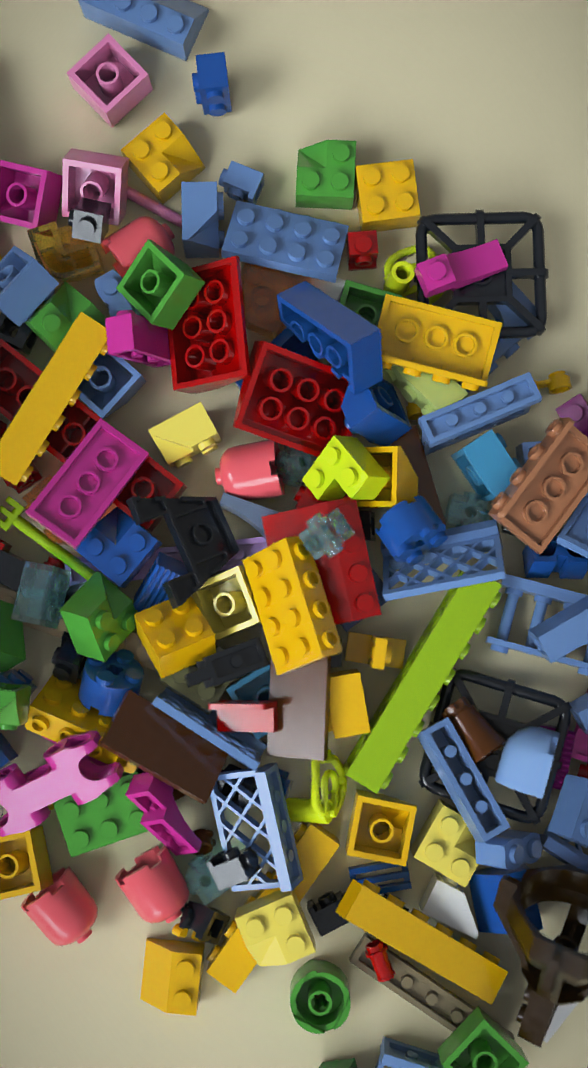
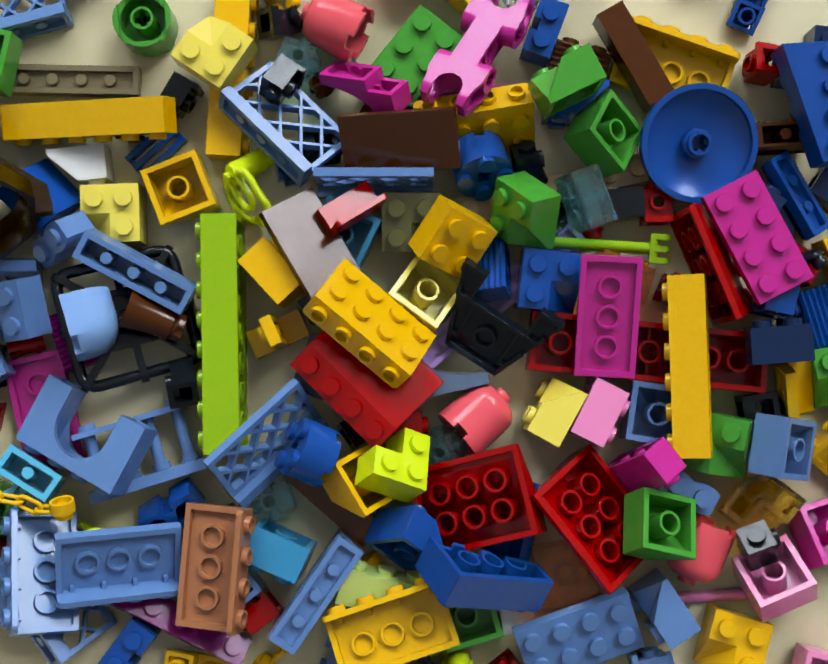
camera: 145 degrees right, 0 degrees up
black hinge [184,636,270,689] -> none
clear light blue brick [298,508,355,561] -> none
red pin [365,939,396,982] -> none
none -> black brick [165,360,199,410]
none -> red brick [243,586,284,636]
none -> bright pink brick [568,377,630,448]

